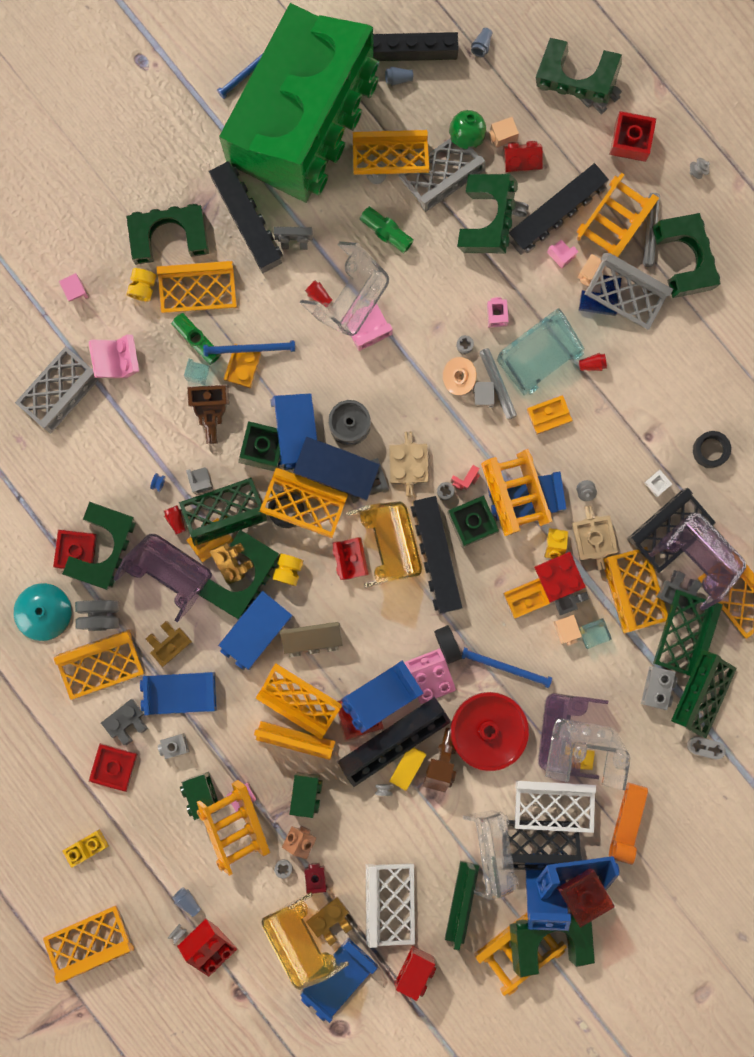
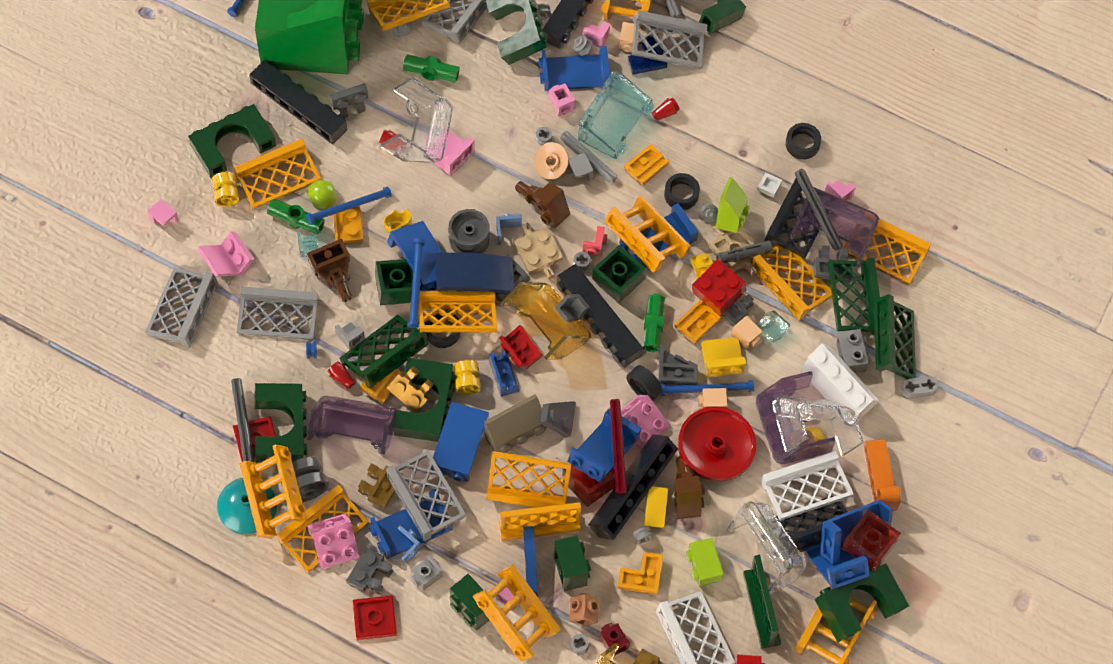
camera: 25 degrees left, 20 degrees down
none -> dark grey axle [231,378,254,462]
none -> light grey fence [237,286,319,340]
none -> light orange fence [240,444,307,539]
none -> lime hair [307,180,337,209]
none -> bright pink bracket [307,513,359,569]
none -> yellow hair [383,209,412,234]
none -> light grey fence [386,450,466,541]
none -> medium blue bracket [398,525,423,564]
none -> blue bar [408,238,425,328]
none -> blue hinge [490,351,519,397]
none -> medium blue bracket [496,214,522,245]
none -> reddish brown brick [515,181,570,228]
none -> blue beam [523,526,538,597]
none -> blue panel [538,46,610,91]
none -> dark grey wing [540,401,576,437]
none -> dark grey panel [555,294,590,322]
none -> light grey wheel [573,35,593,56]
none -> dark red axle [610,399,627,494]
none -> light orange plate [617,552,663,595]
none -> green piece [643,294,665,352]
none -> dark grey wing [659,347,698,385]
none -> black tyre [664,173,700,210]
none -> lime brick [686,538,724,587]
none -> light nougat brick [698,388,727,409]
none -> yellow bracket [701,337,746,377]
none -> lime slope [716,177,750,233]
none -> dark grey pin [716,240,772,264]
none -> dark grey axle [795,169,843,251]
none -> white slope [801,343,879,427]
none -> bright pink panel [825,180,856,206]

